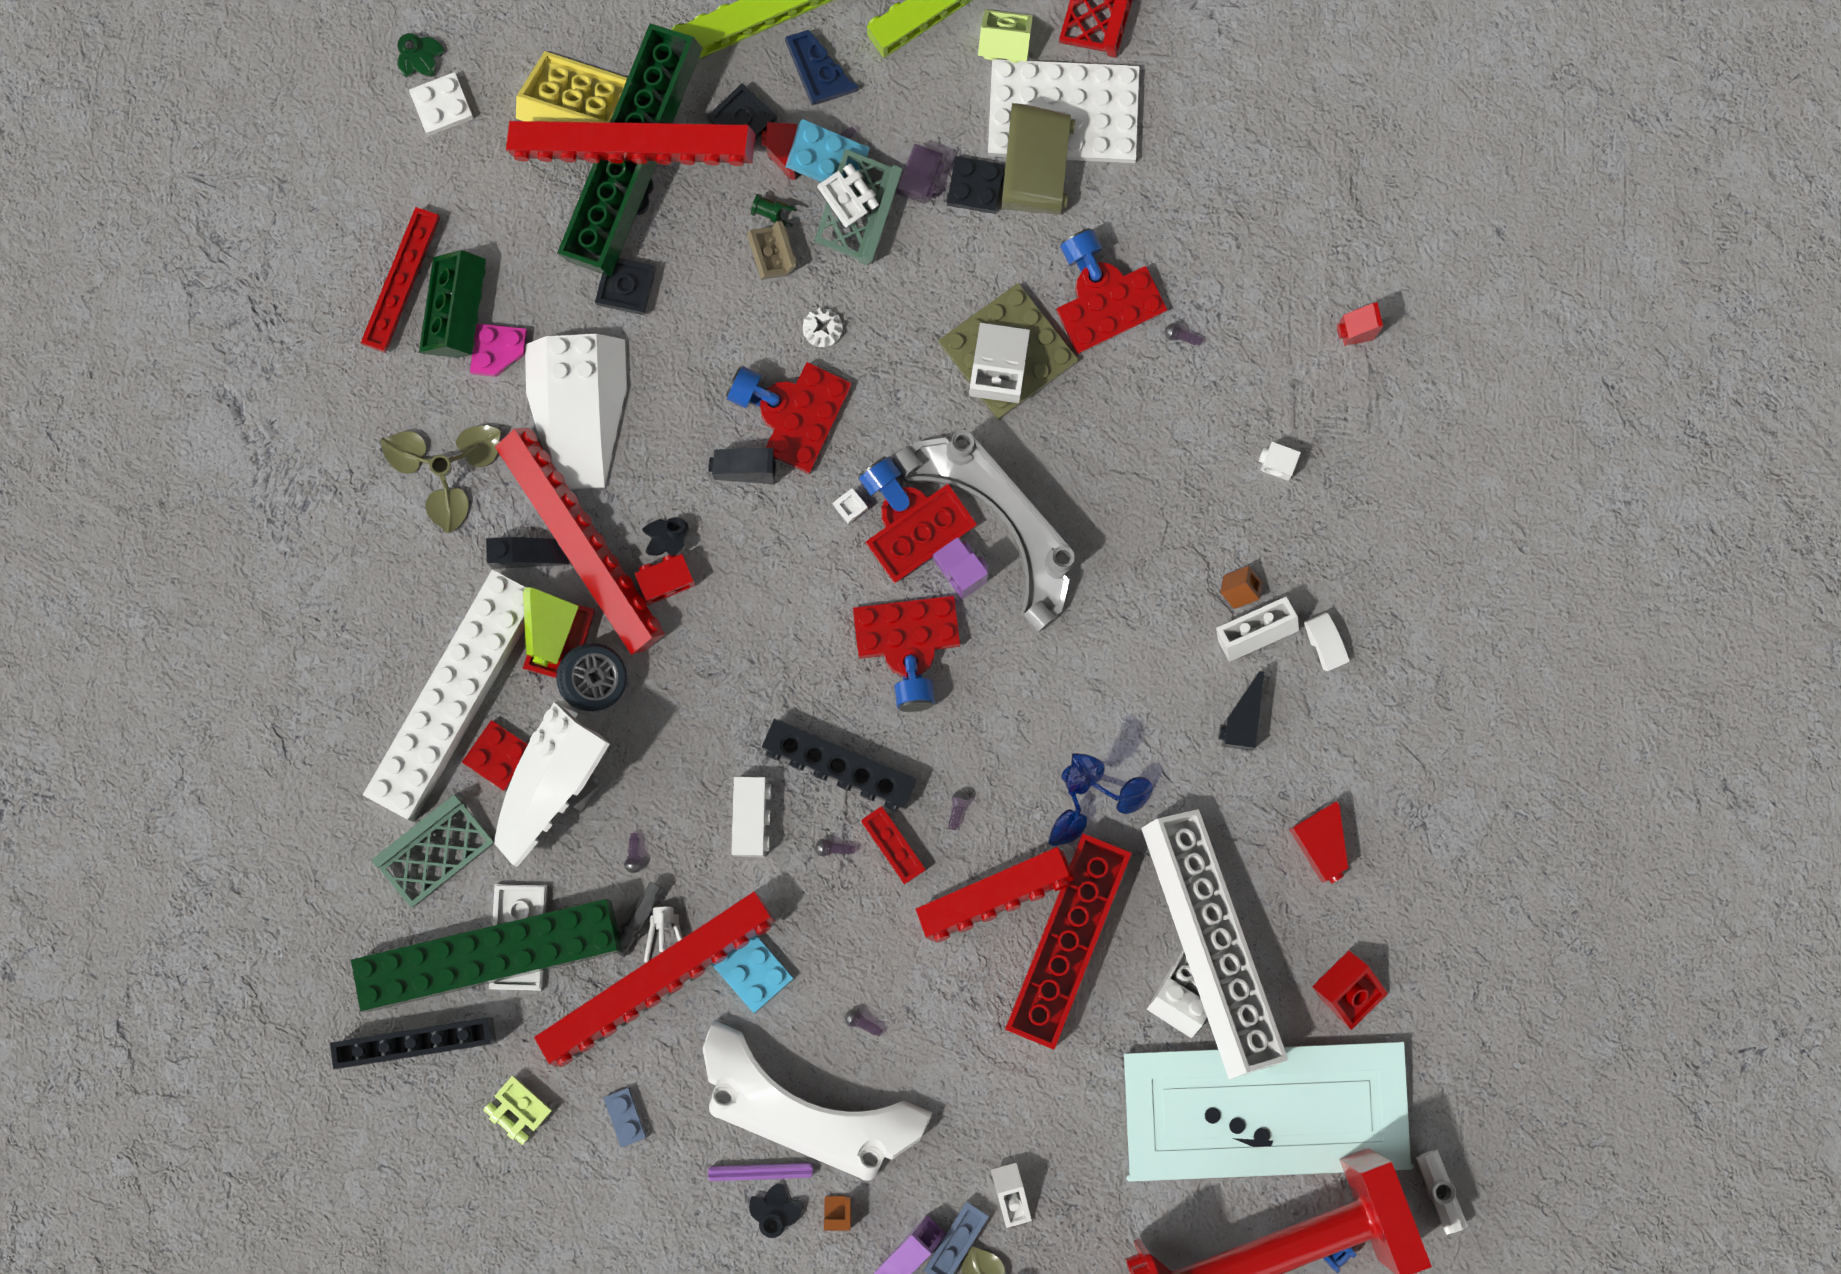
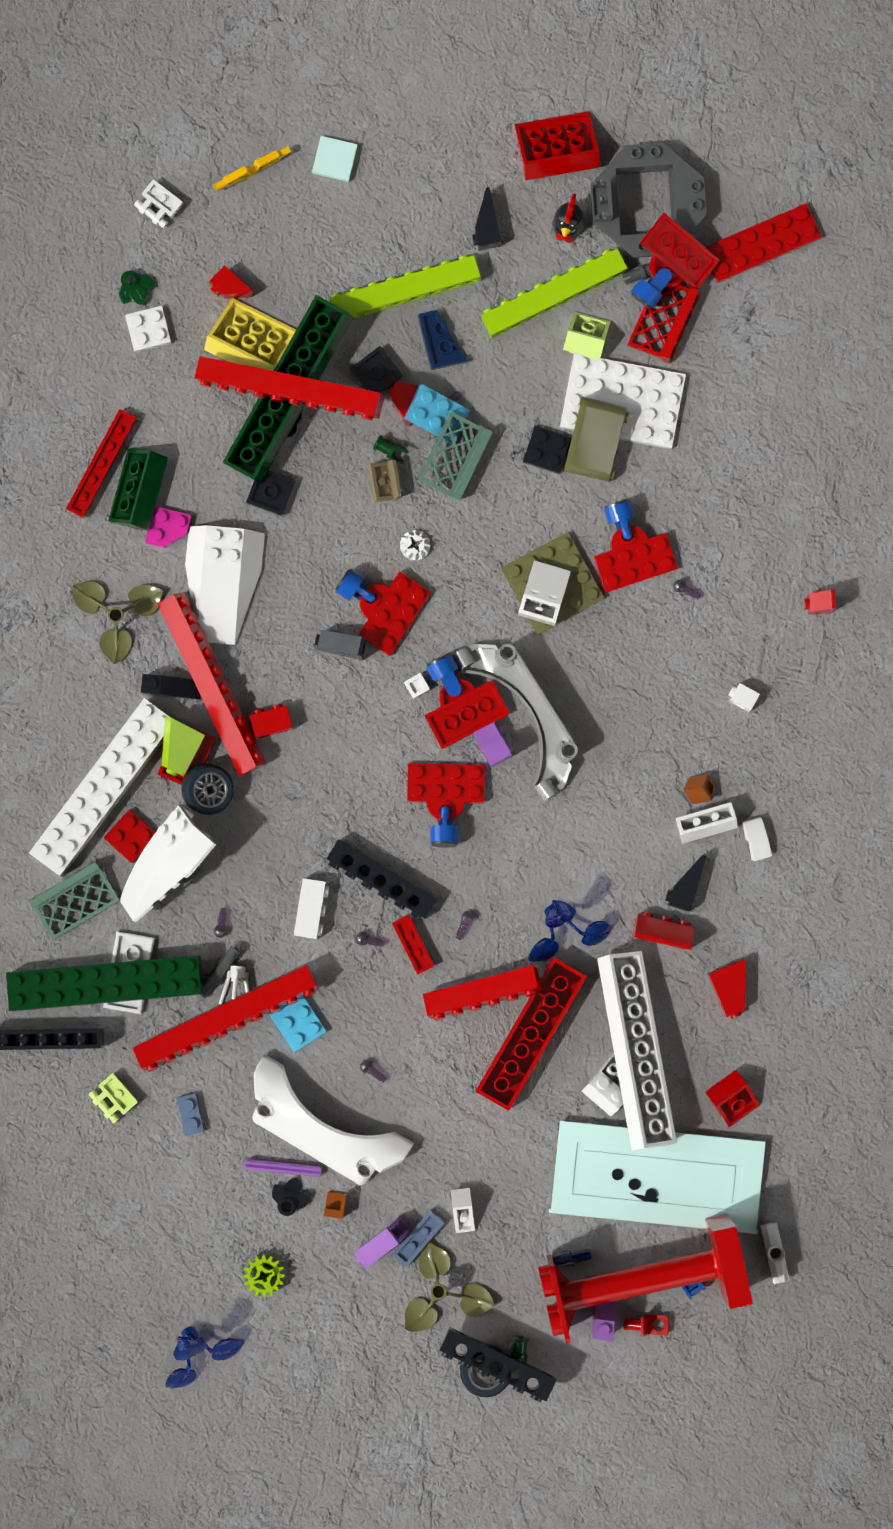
camera: 10 degrees right, 5 degrees up
black plate [642,517,689,556] -> none
white plate [817,163,880,228] -> none
clear purple brick [897,144,945,204] -> none
none -> red slope [209,265,253,299]
none -> dark blue axle [552,1249,592,1268]
none -> red slope [632,912,695,950]

